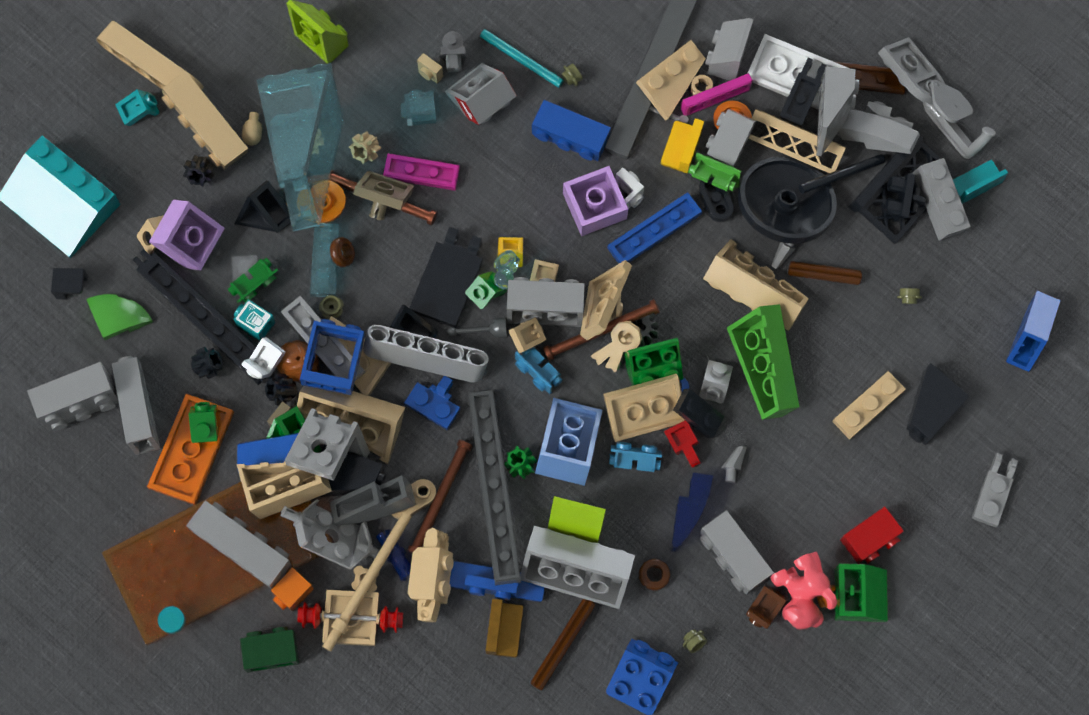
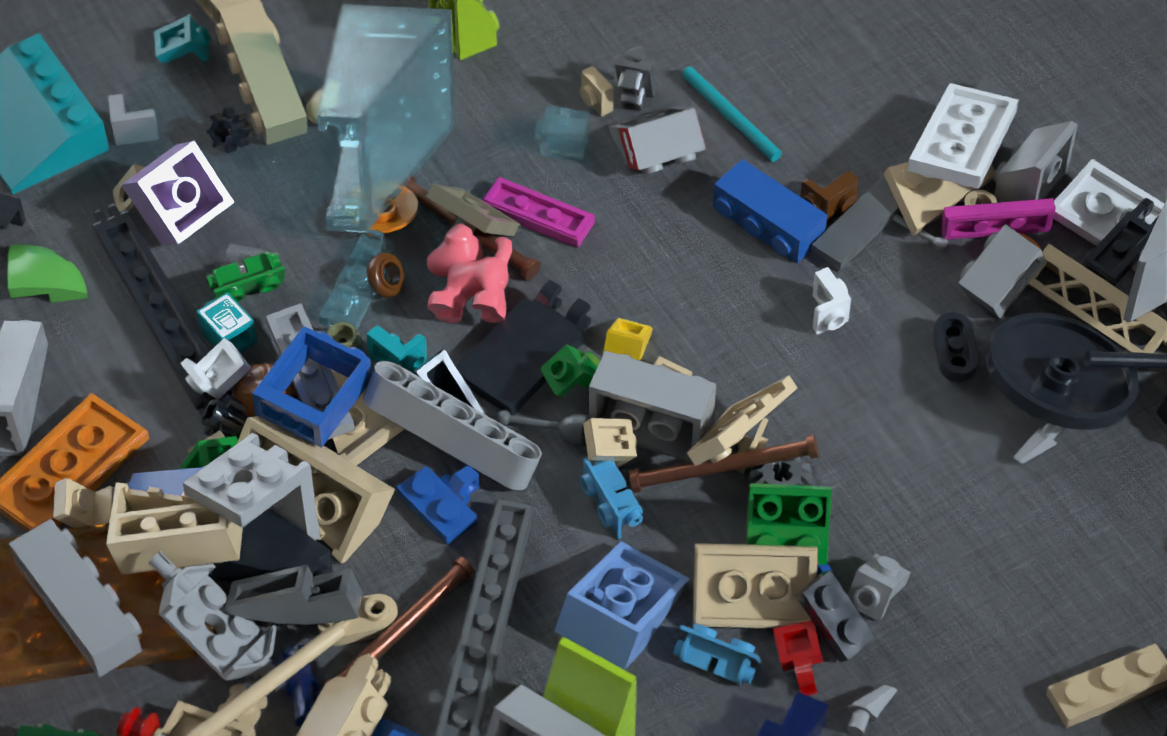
camera: 20 degrees right, 20 degrees down
green bracket [188,402,218,443] -> none
black gear [191,347,222,379] -> none
black slope [234,180,296,233] -> none
orange brick [271,567,314,612] -> none
tan gear [349,131,381,164] -> none
clear light blue plate [494,250,520,289] -> none
green gear [504,446,538,479] -> none
olive plate [561,63,583,86] -> none
lavender brick [563,166,628,236] -> none
tan piece [591,321,642,372] -> none
blue plate [607,192,702,264] -> none
yellow panel [660,118,704,173] -> none
bright green hinge [688,152,741,192] -> none
tan wedge [703,239,809,331] -> none
bright green wedge [727,304,799,420] -> none
reddish brown axle [788,261,862,285] -> none
none -> tan bracket [53,478,115,534]
none -> light grey panel [108,94,159,146]
none -> teal bracket [367,325,427,372]
none -> coral animal [427,223,512,323]
none -> reddish brown bracket [800,170,859,223]
none -> white plate [908,83,1018,189]

